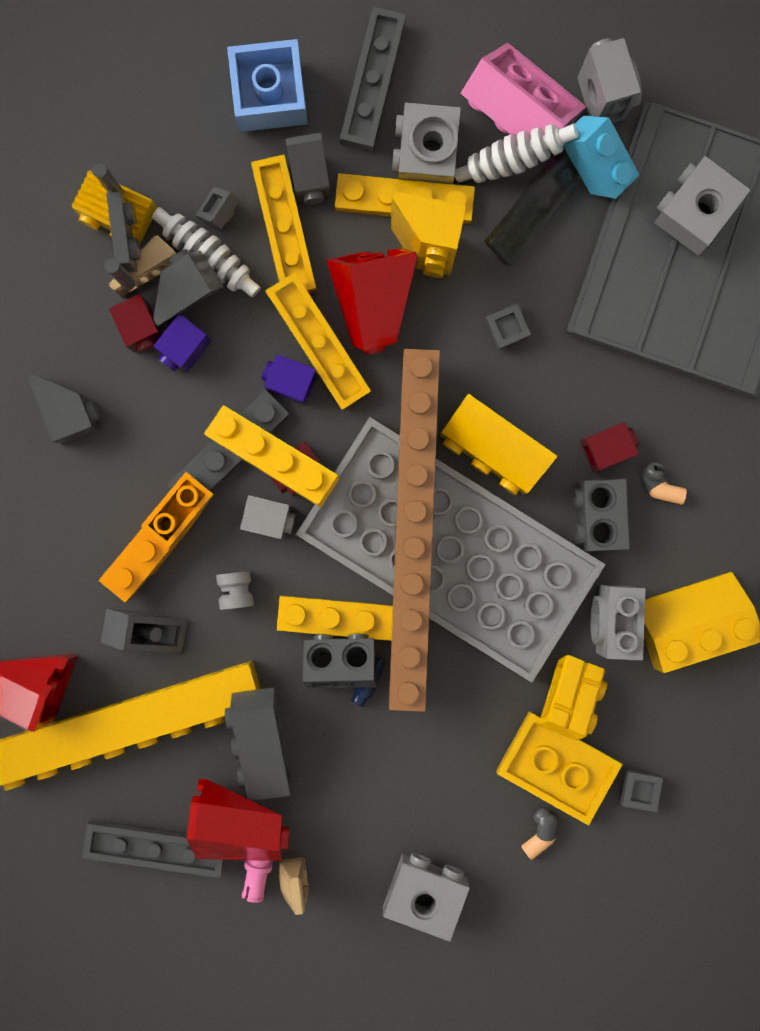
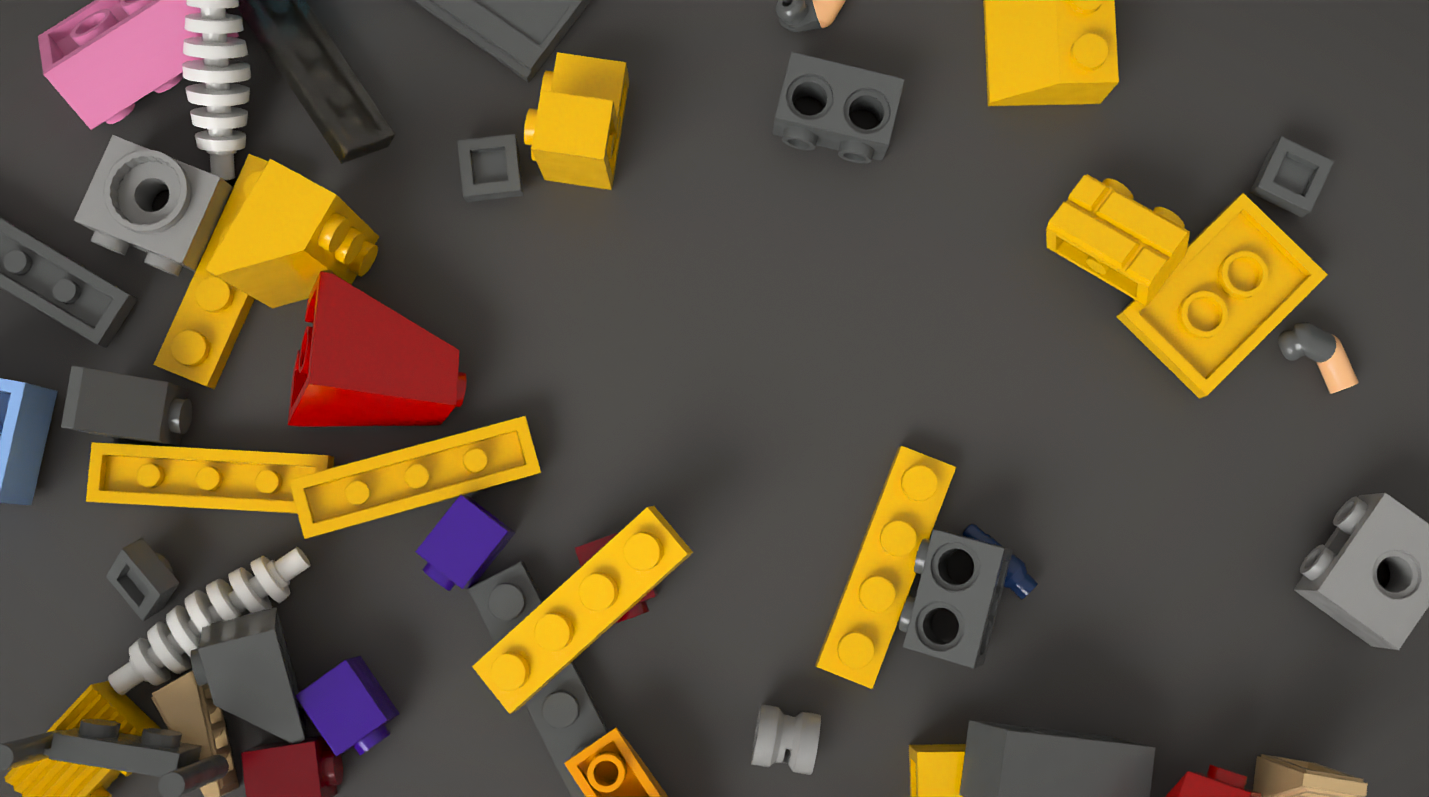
camera: 75 degrees left, 5 degrees down
light grey brick [240,495,296,539] -> none
light grey plate [296,417,606,683] -> none
medium nougat brick [389,349,440,712] -> none
yellow slope [440,394,557,496] -> none
dark red brick [580,422,639,472] -> none
light grey brick [590,585,646,660] -> none
none -> yellow brick [524,52,629,190]

